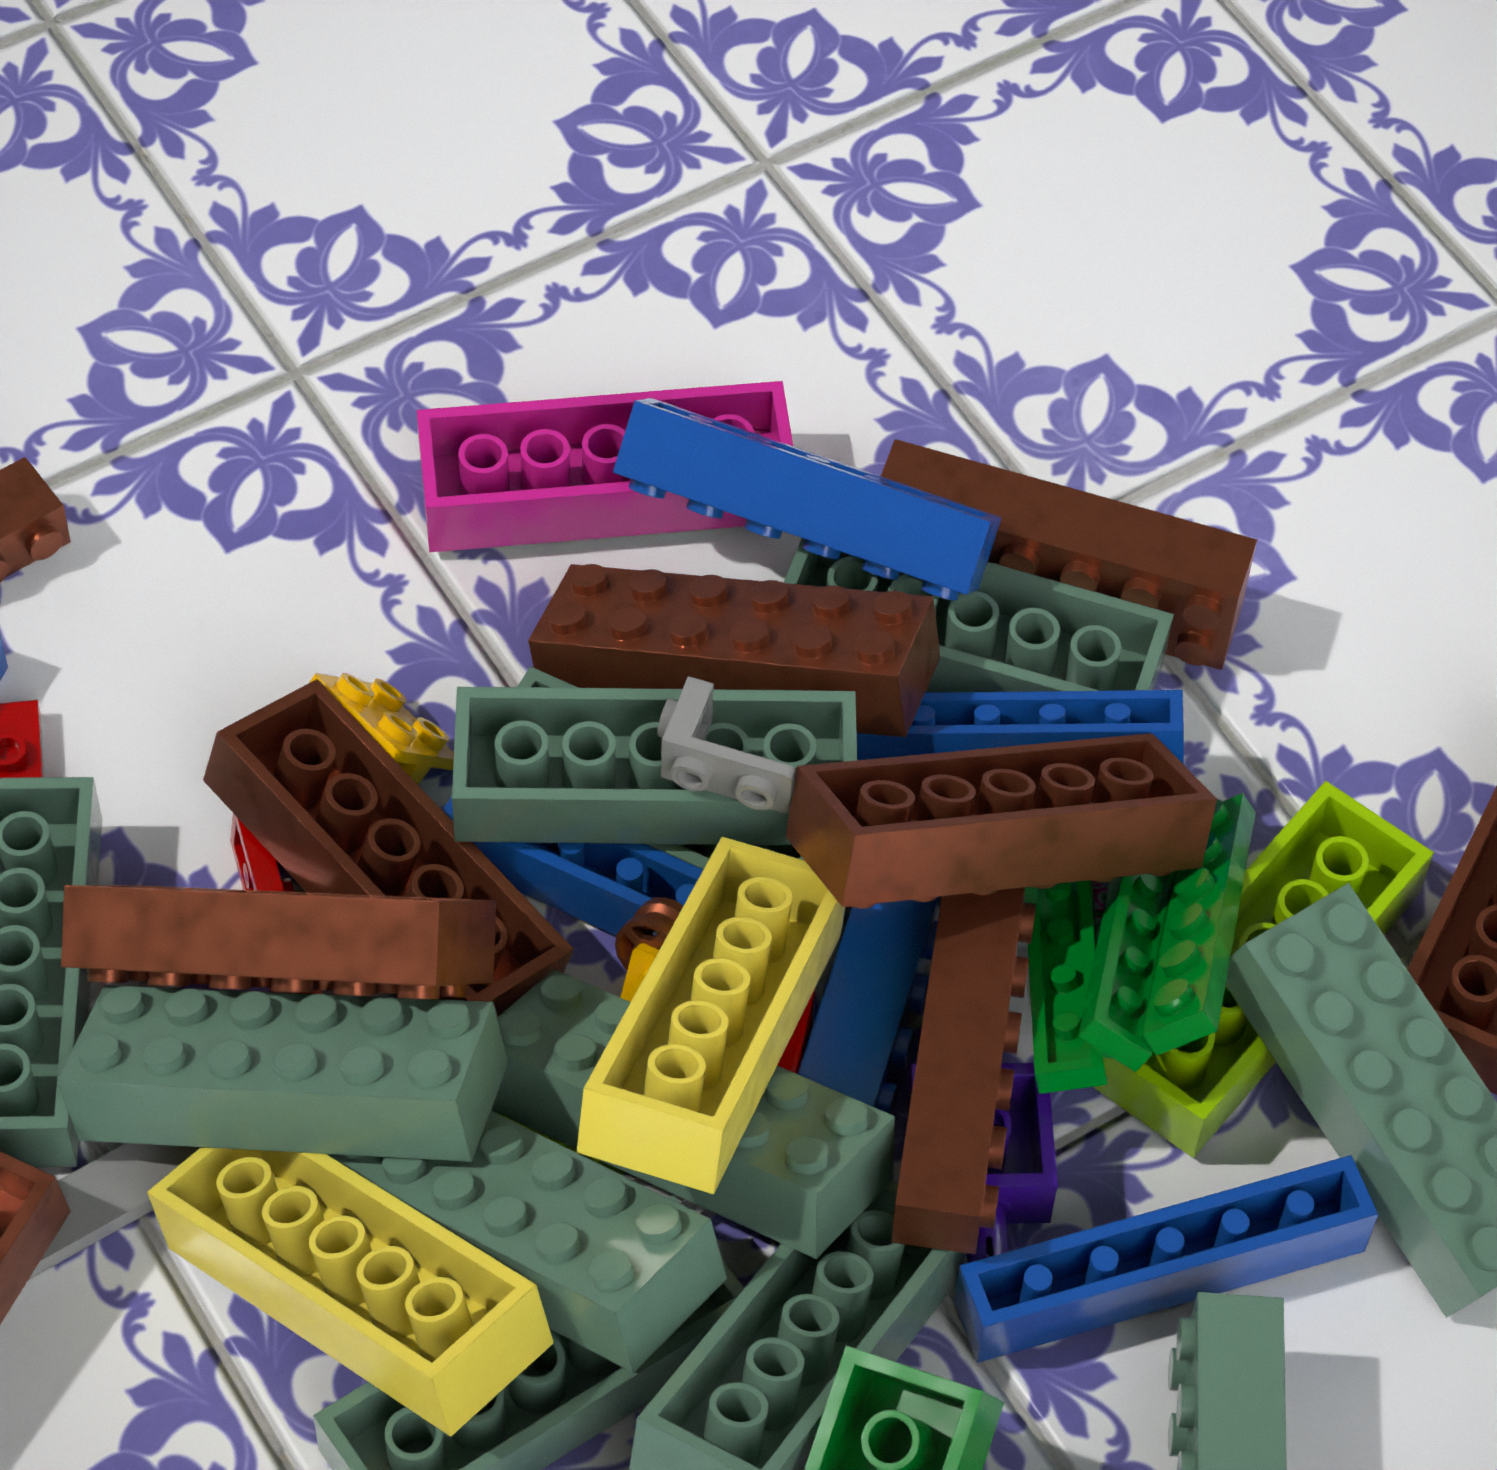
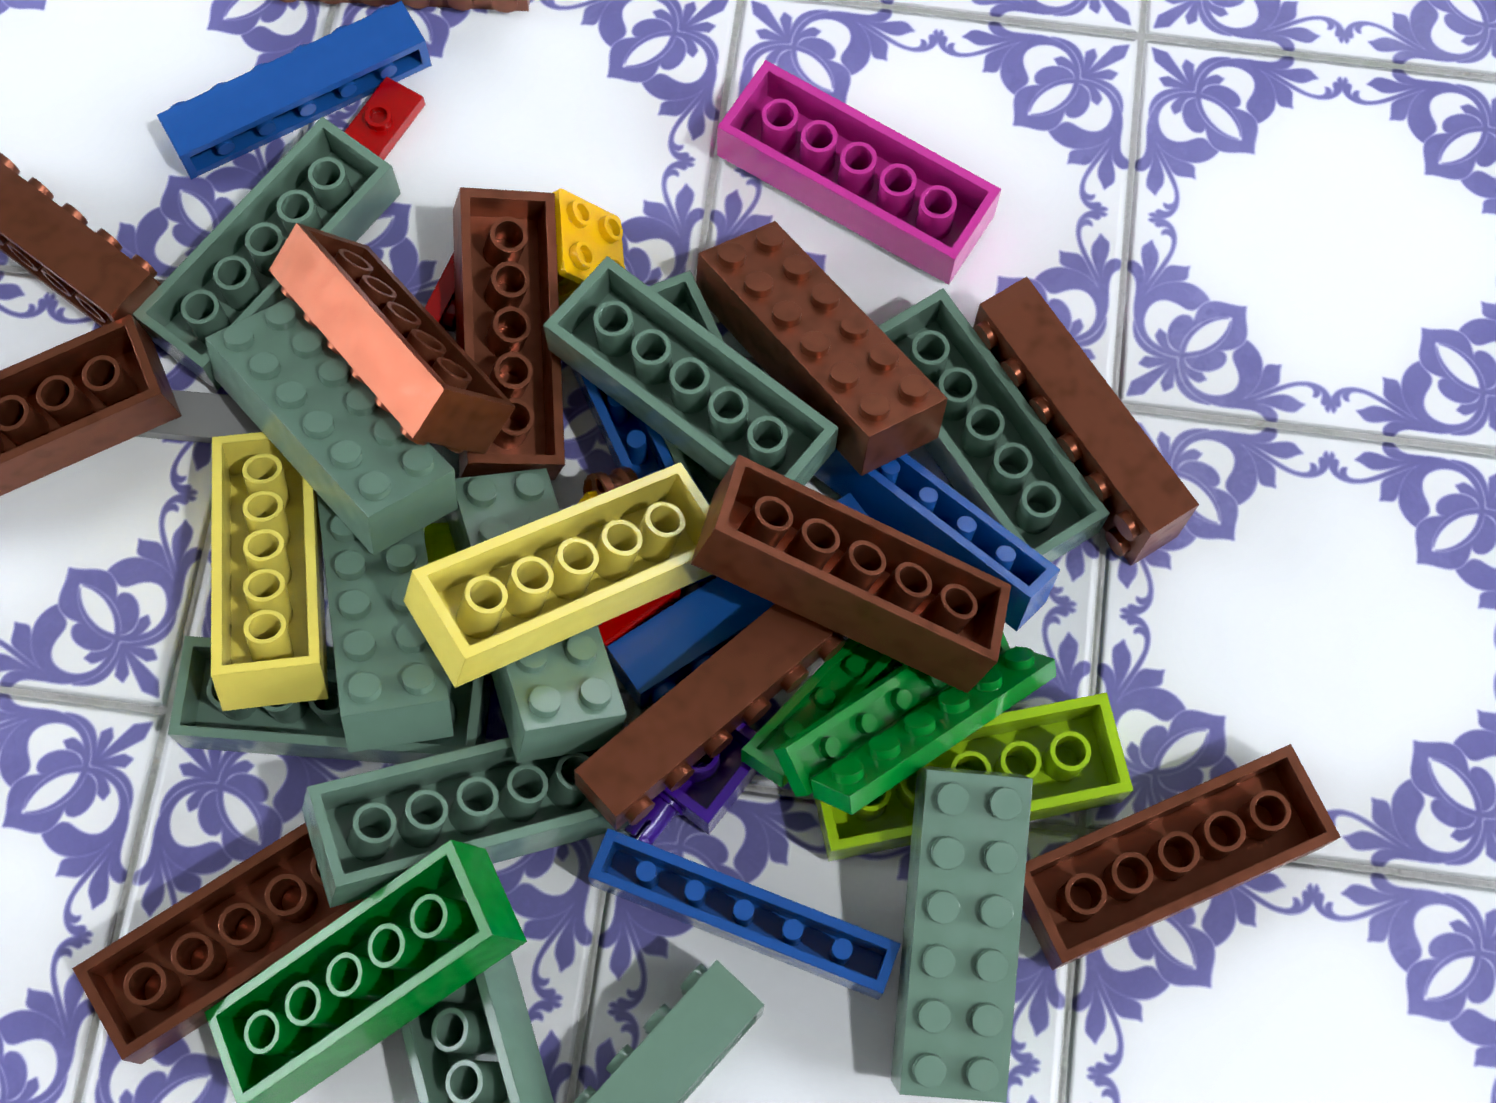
camera: 40 degrees right, 15 degrees up
blue brick [613,398,1002,600] -> none
light grey bracket [657,676,796,813] -> none

